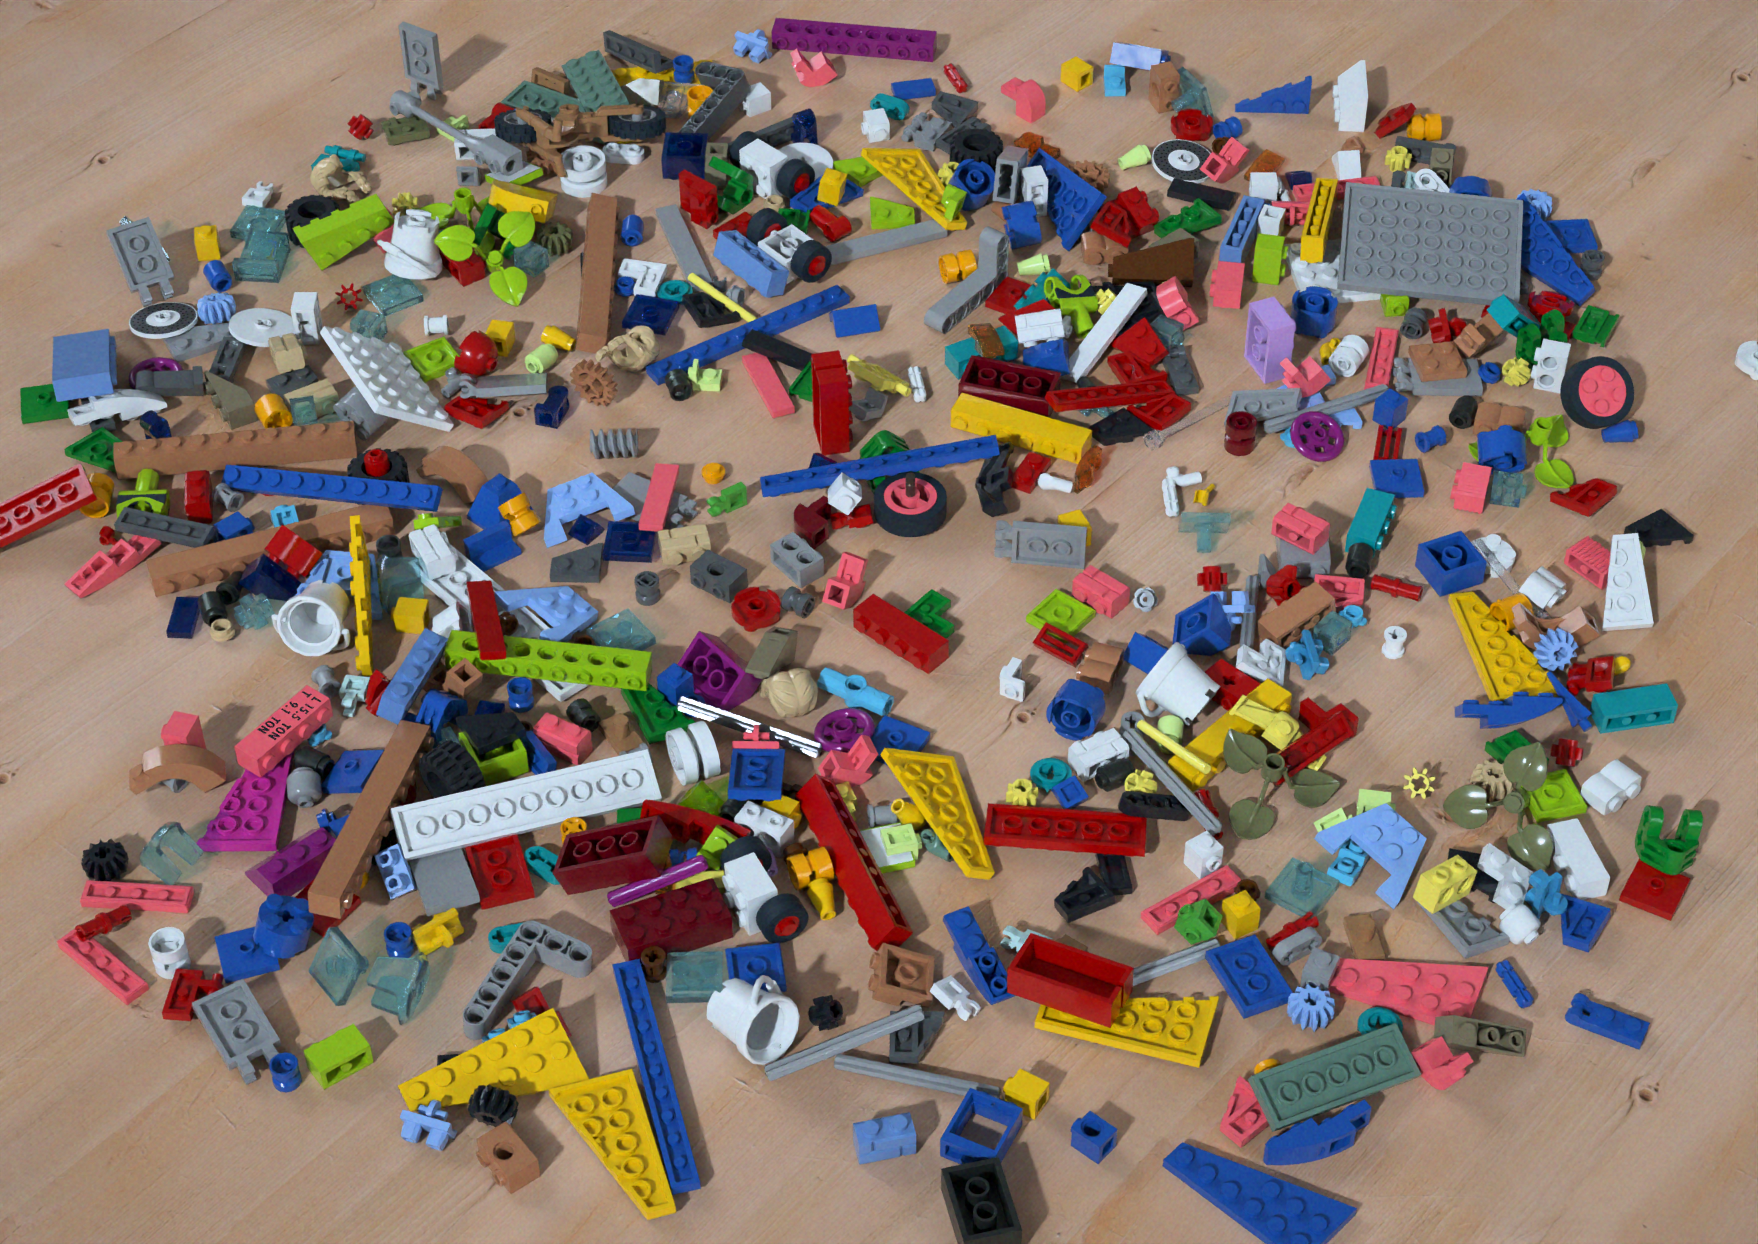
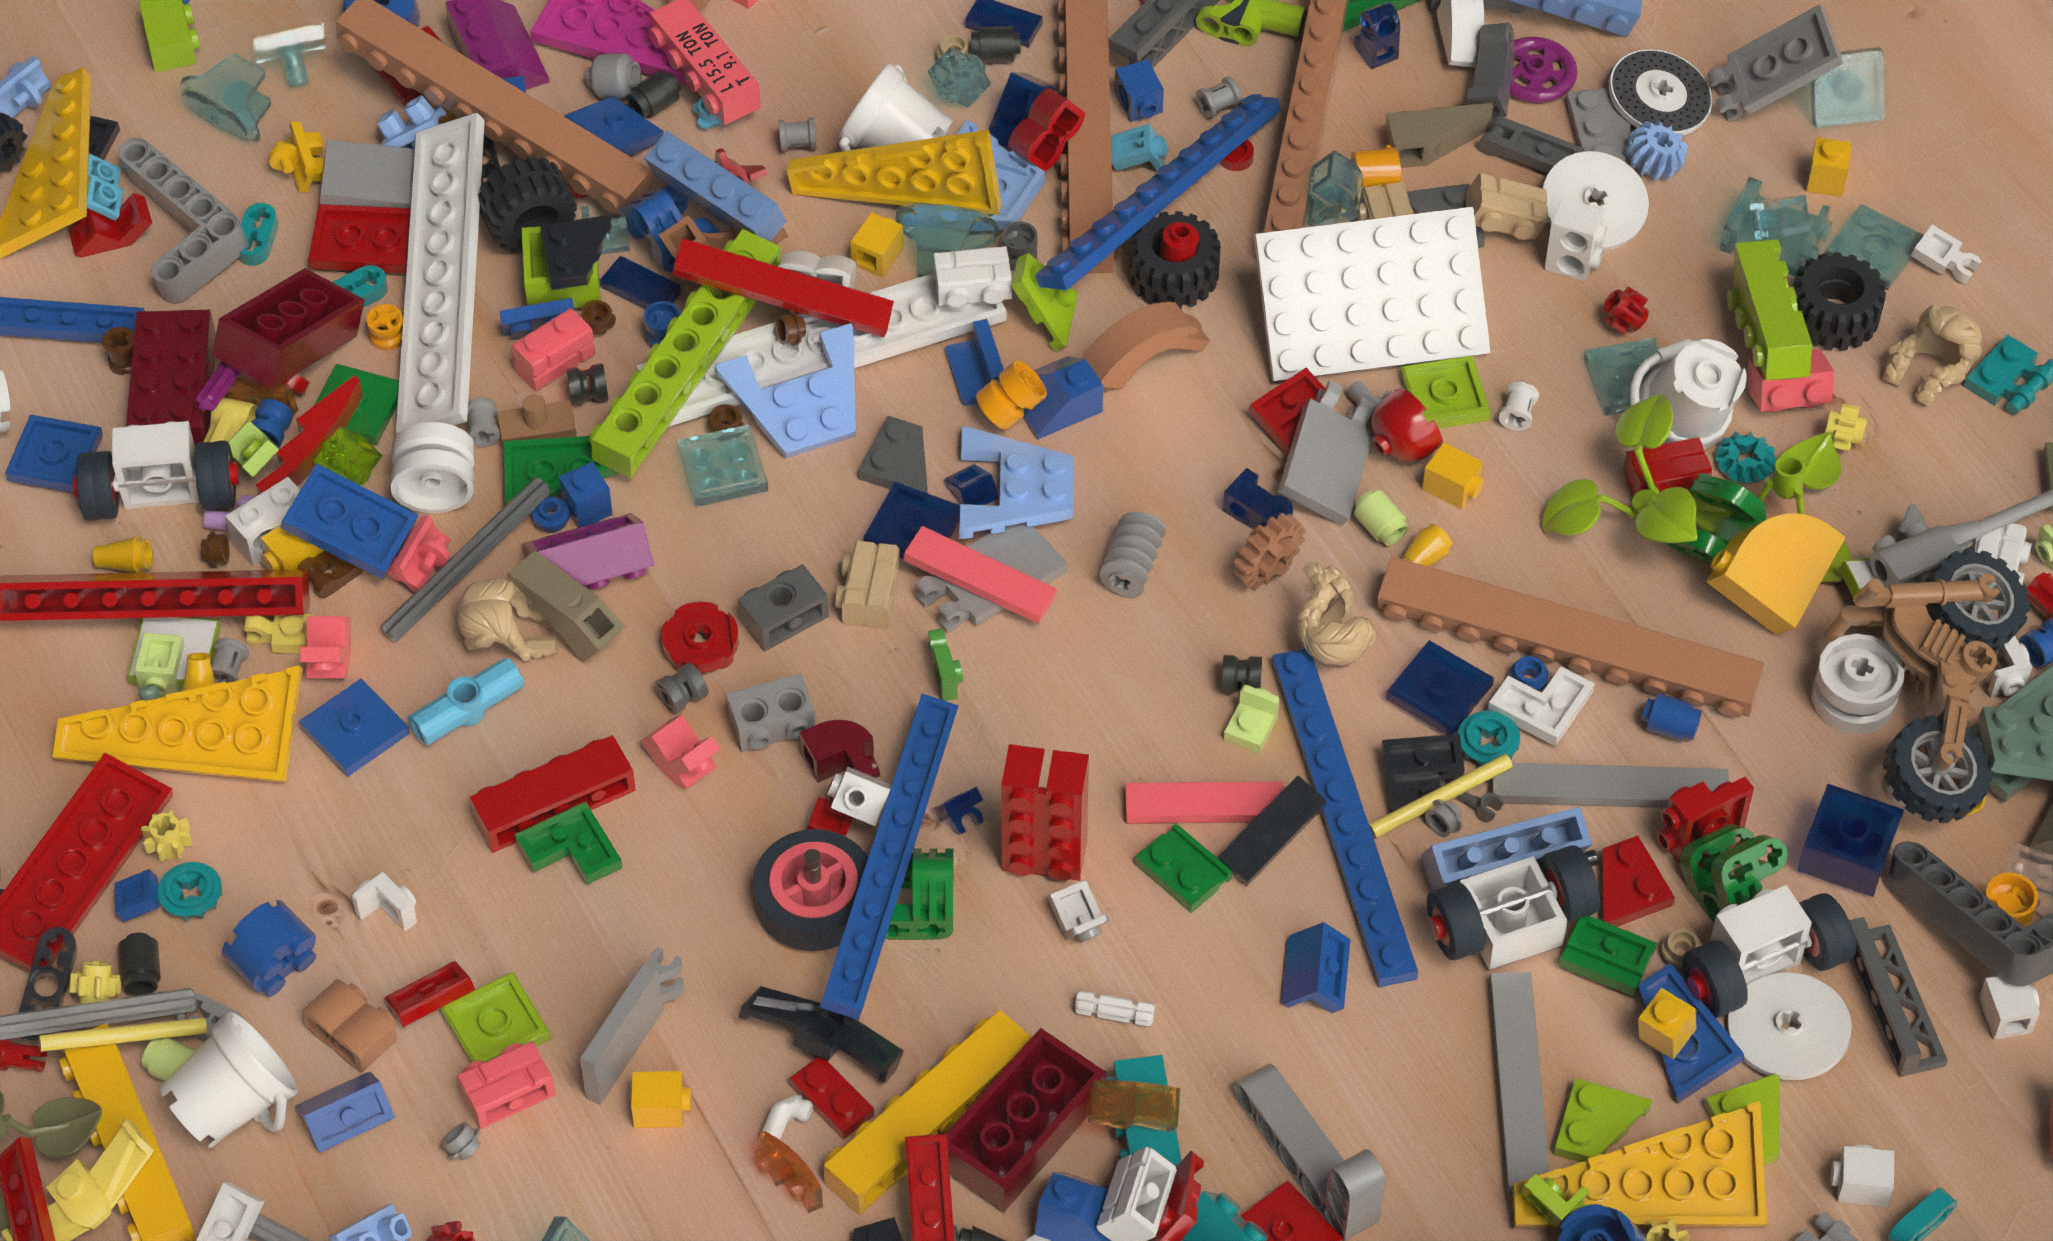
camera: 110 degrees right, 10 degrees up
red brick [185,470,213,524] -> none
blue brick [203,260,232,292] -> none
pearl dark grey cone [216,571,245,605] -> none
blue plate [316,808,337,833] -> none
light aqua plate [339,675,370,717] -> none
clear light blue brick [350,309,388,341] -> none
blue wheel [384,922,414,961] -> none
clear light blue brick [513,241,549,278] -> none
olive gear [536,222,573,257] -> none
dark grey wheel [634,571,660,606] -> none
clear light blue plate [666,951,723,1003] -> none
light orange plate [701,462,725,484] -> none
dark tan slope [704,143,729,190] -> none
light orange wheel [786,847,834,891] -> none
clear blue leg [791,108,818,145] -> none
red piece [810,205,852,242] -> none
magenta plate [814,708,875,753] -> none
light yellow plate [847,354,911,397] -> none
light orange wheel [938,249,977,284] -> none
white brick [1068,728,1130,782] -> none
blue slope [1172,593,1231,656] -> none
red brick [1205,658,1260,711] -> none

